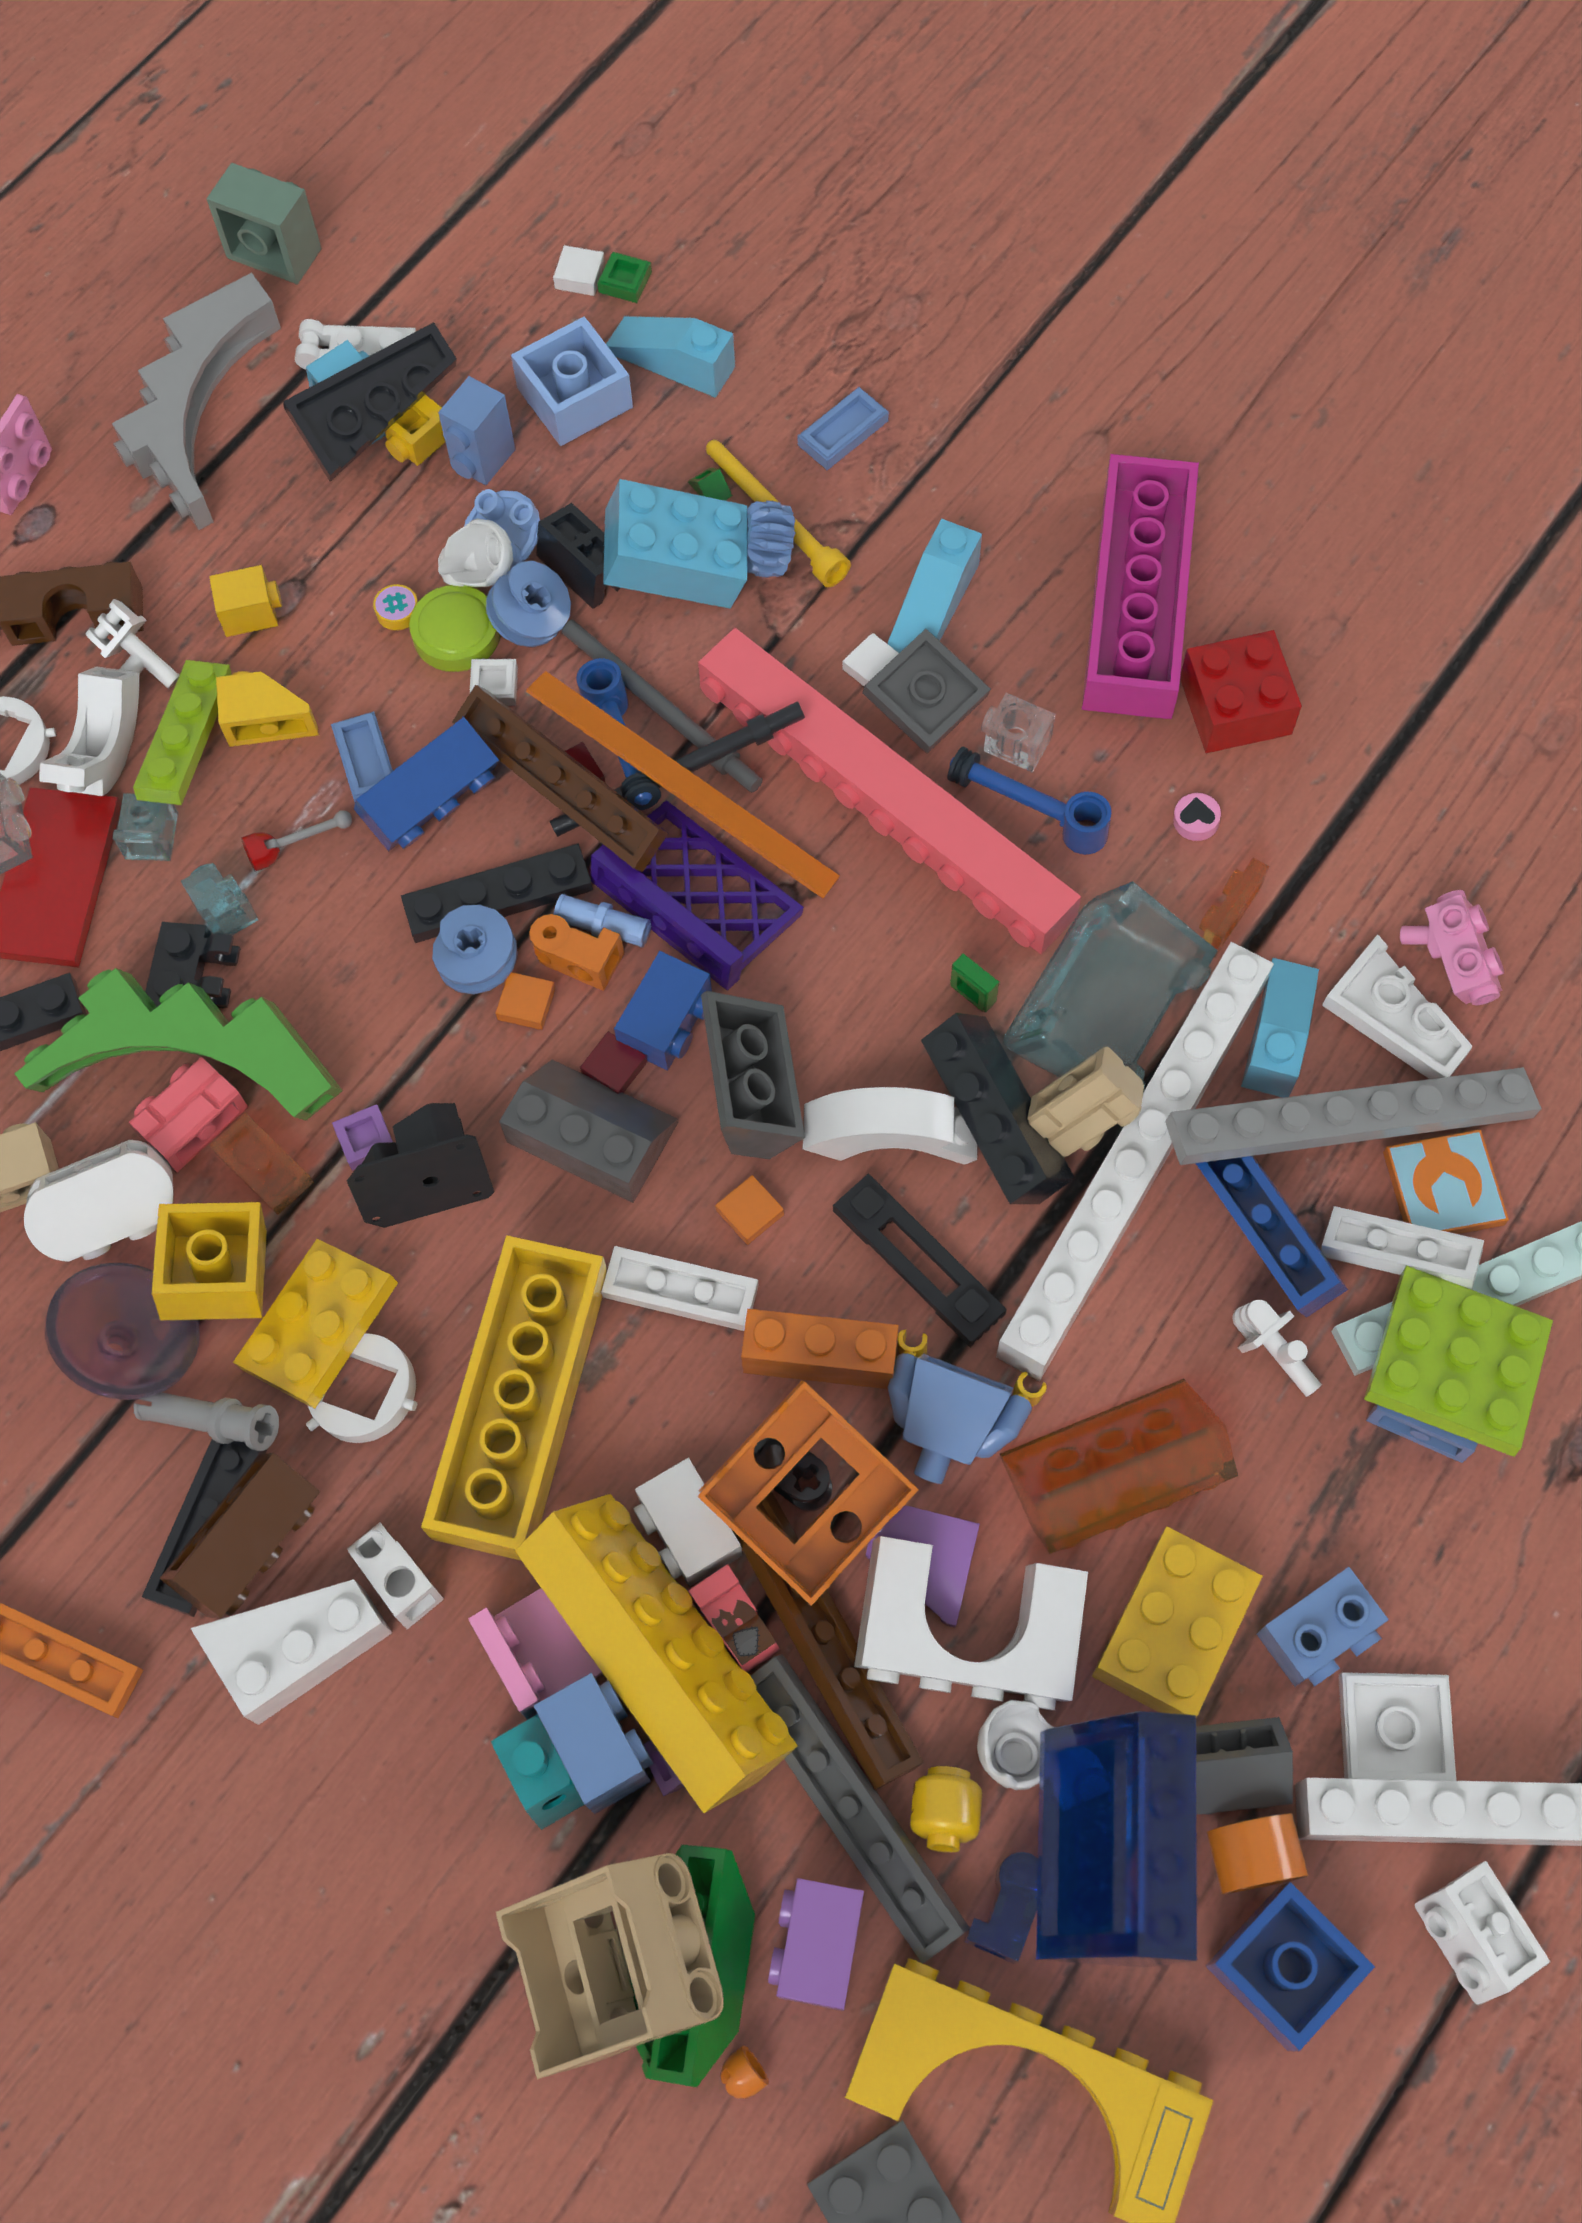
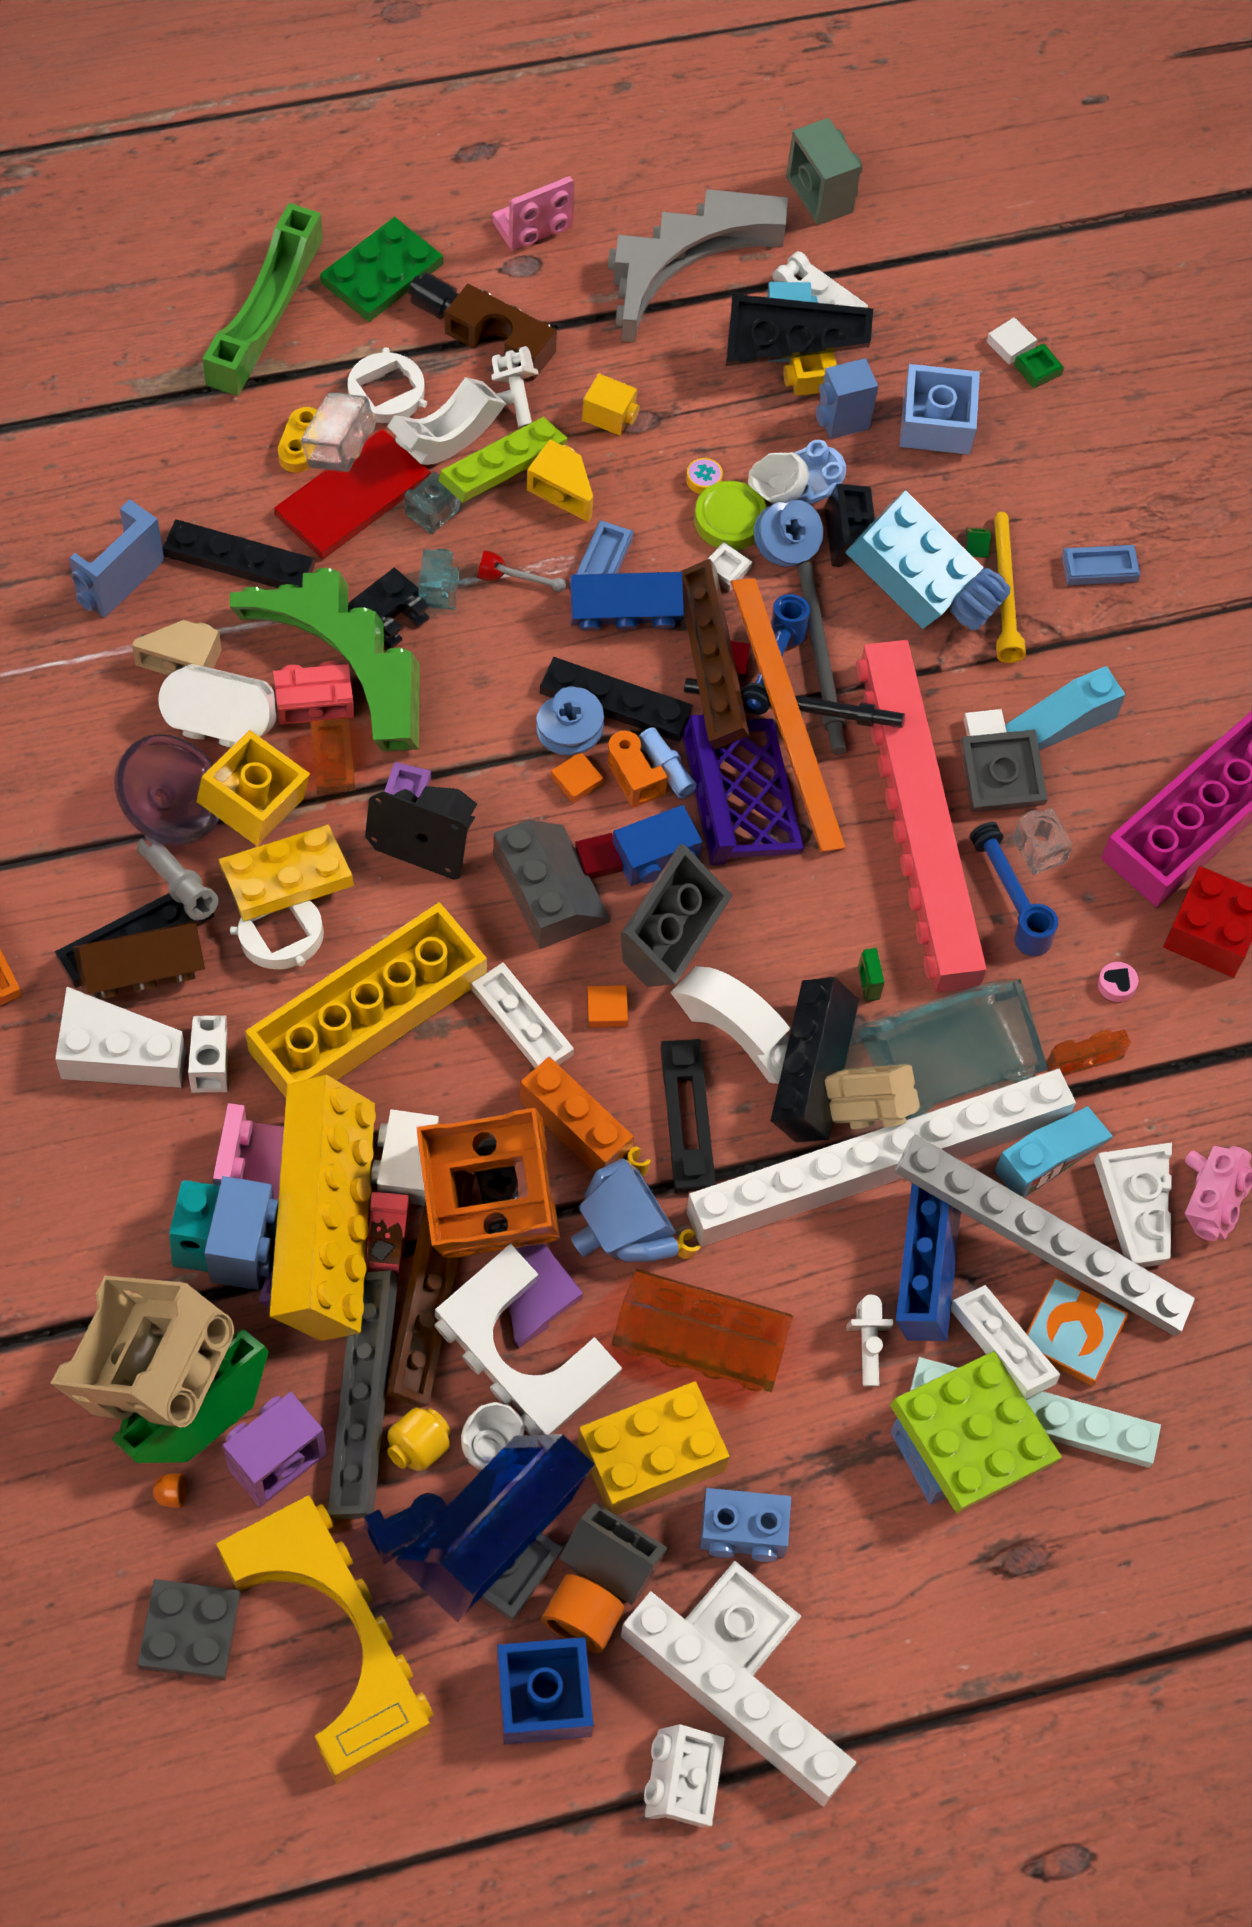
camera: 30 degrees right, 5 degrees down
medium azure slope [606,316,735,398] -> none

